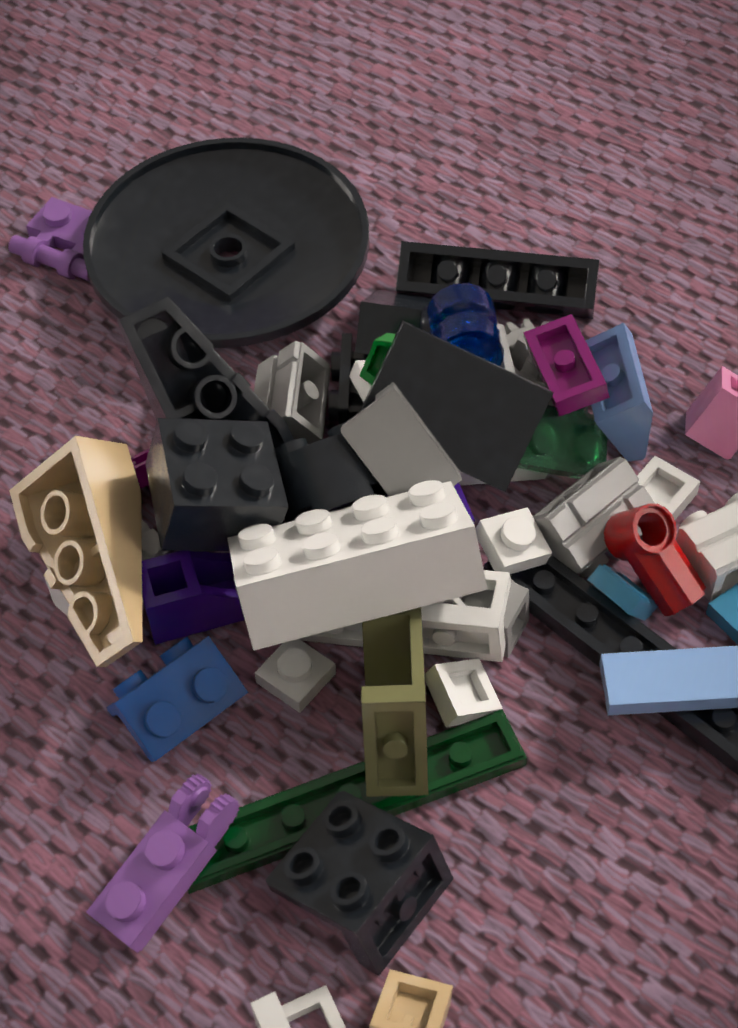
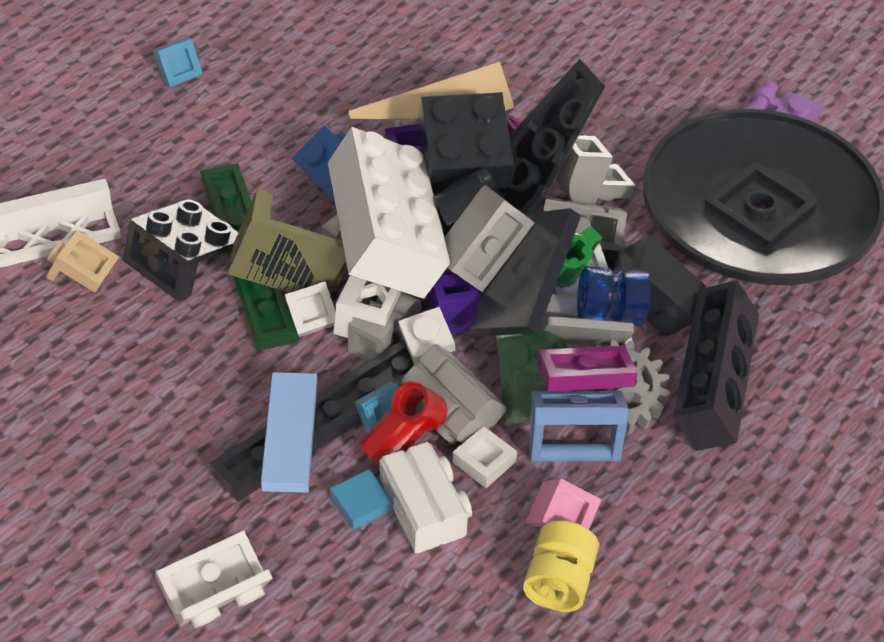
camera: 90 degrees right, 5 degrees down
medium lavender hinge [86,773,240,953] -> none

